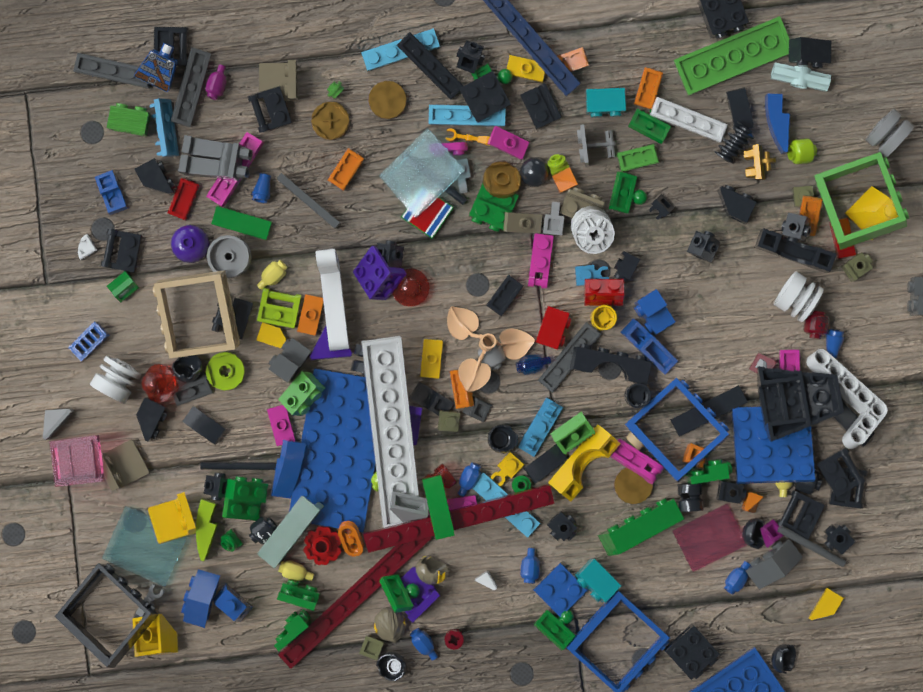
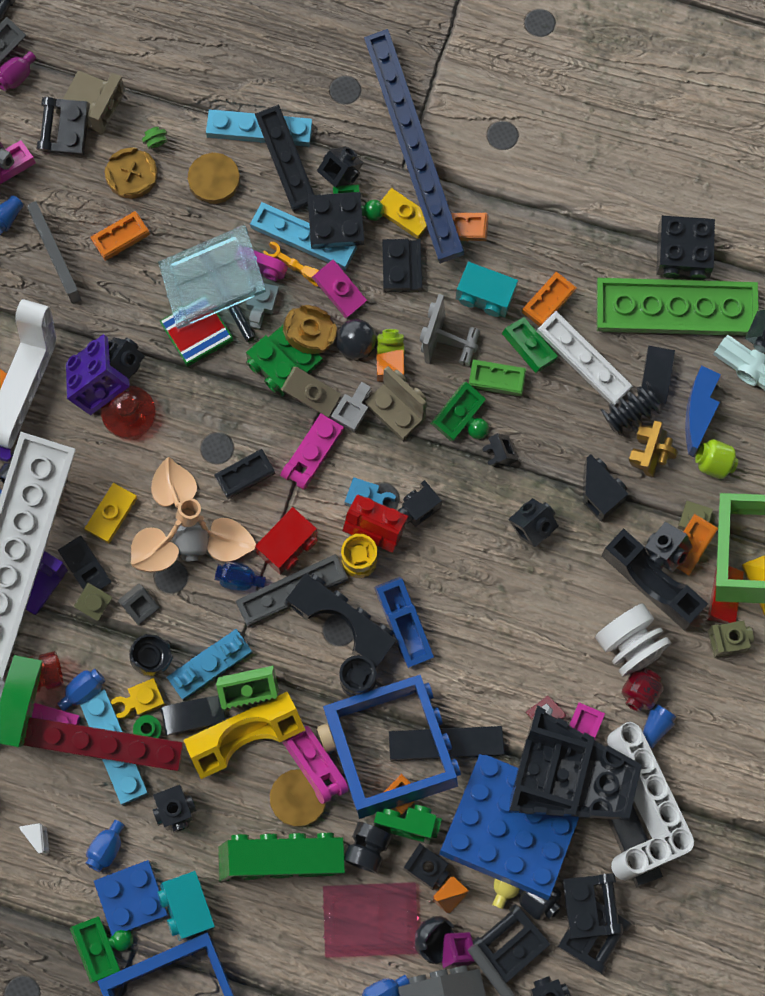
camera: 30 degrees right, 15 degrees down
orange plate [450,370,474,409] -> none
white wheel [571,206,615,254] -> none
blue brick [634,289,676,335] -> none

